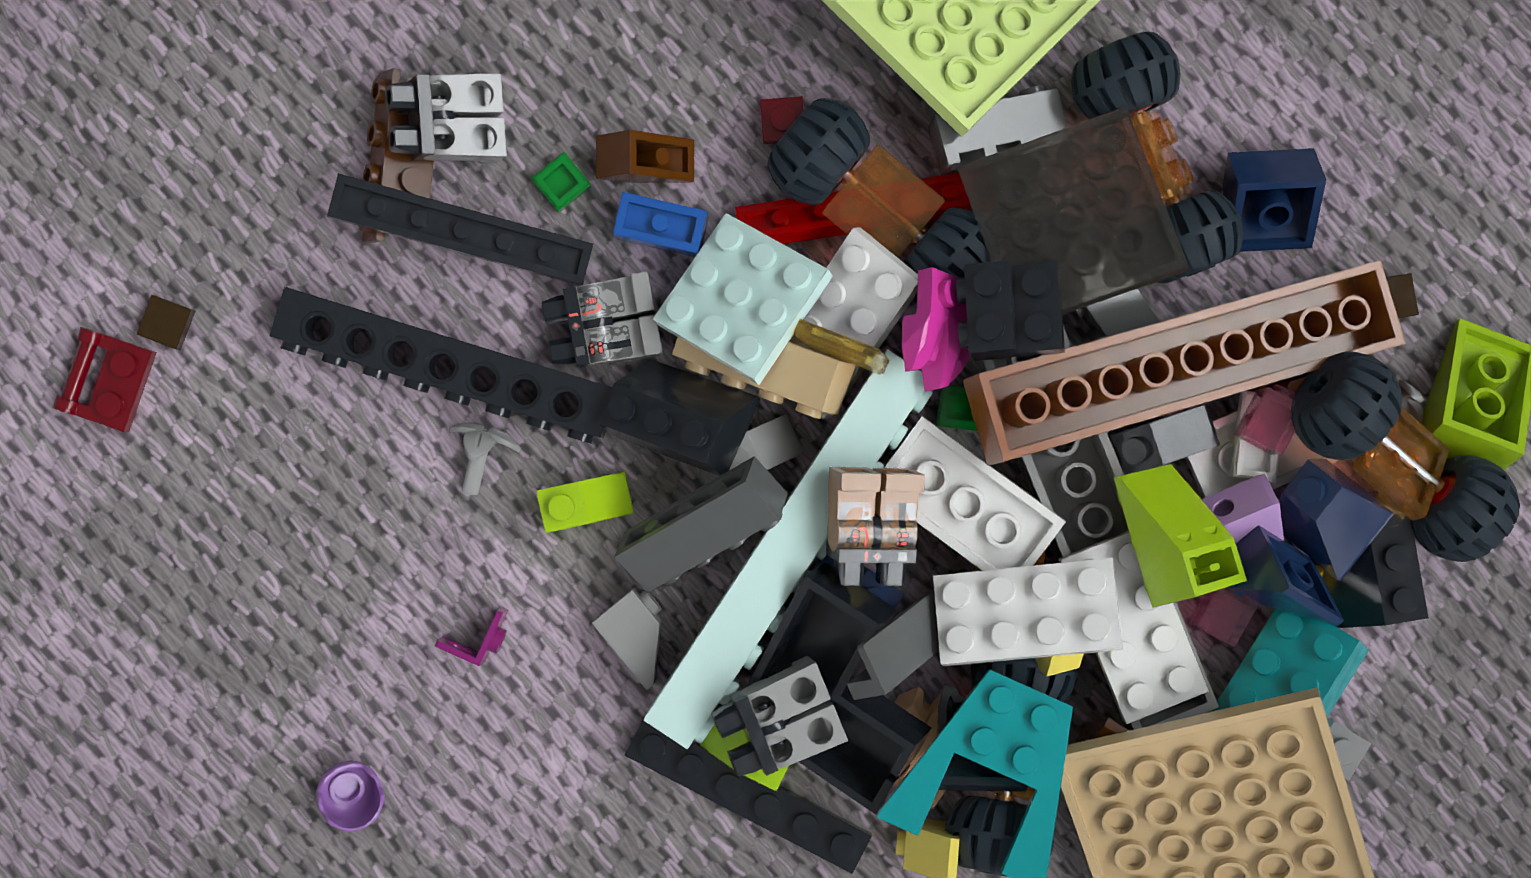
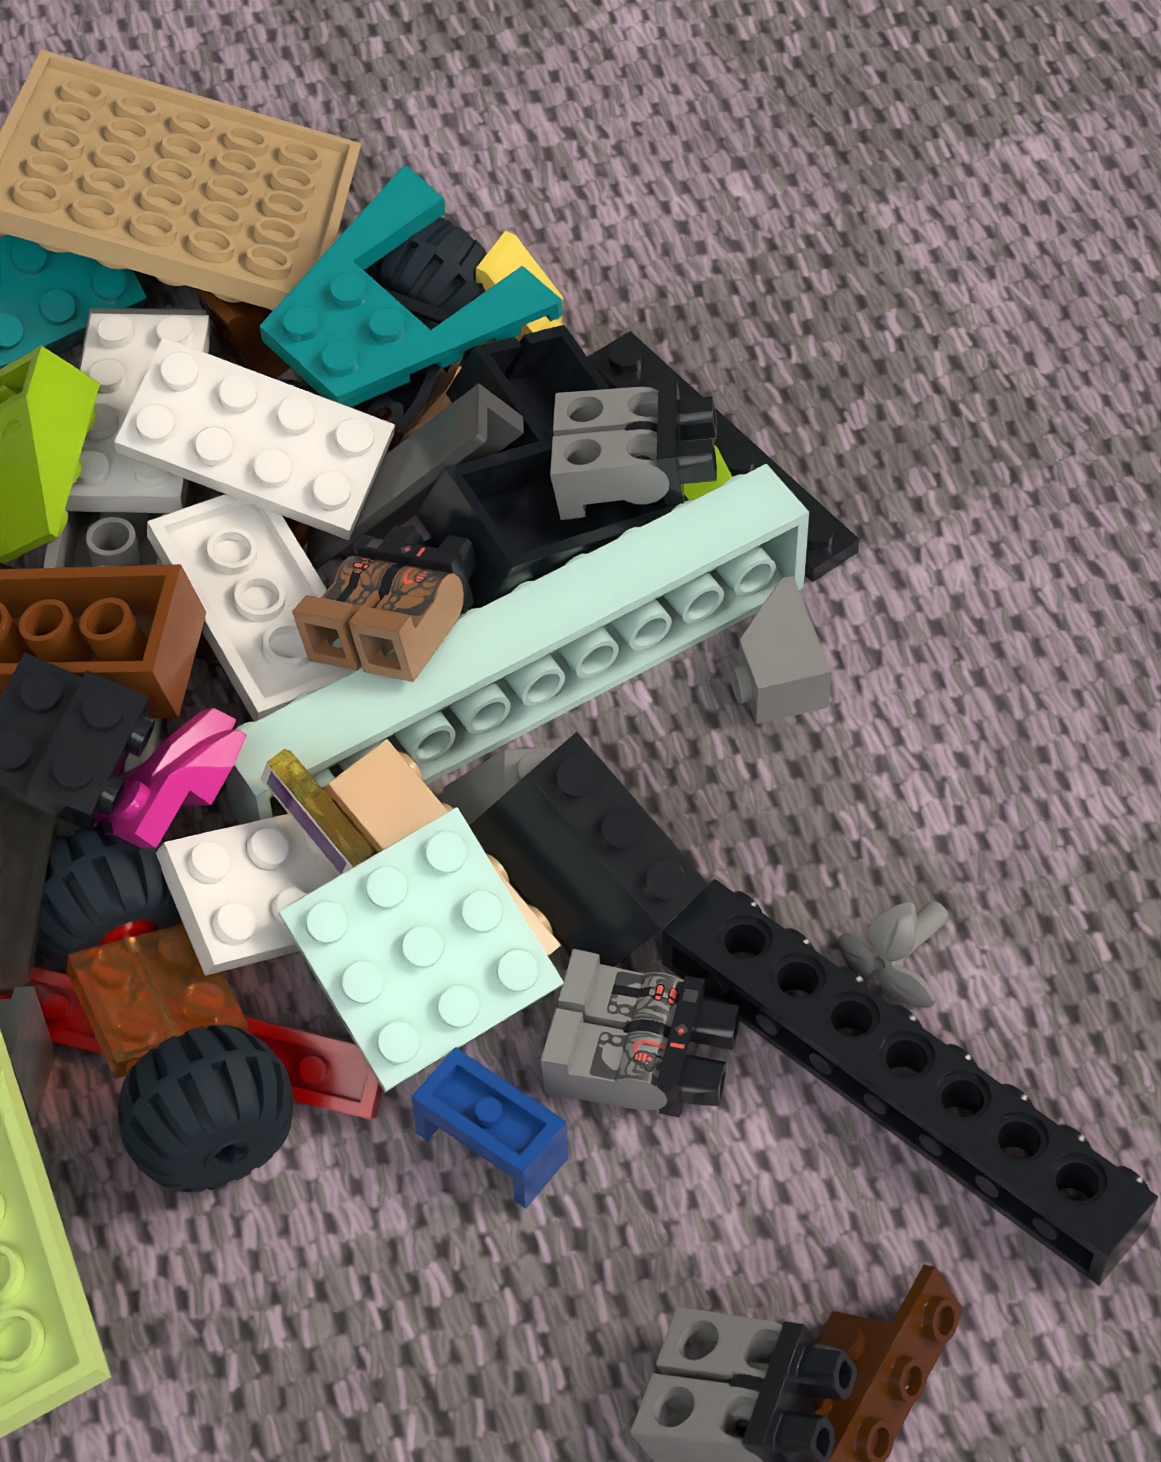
camera: 155 degrees left, 35 degrees down
black plate [327,173,593,286] -> none
magenta bracket [434,607,508,666] -> none
green tile [531,152,592,213] -> none
lime slope [536,472,634,533] -> none
reddish brown slope [596,130,694,183] -> none
dark grey brick [614,456,788,592] -> none
dark red plate [760,96,804,145] -> none

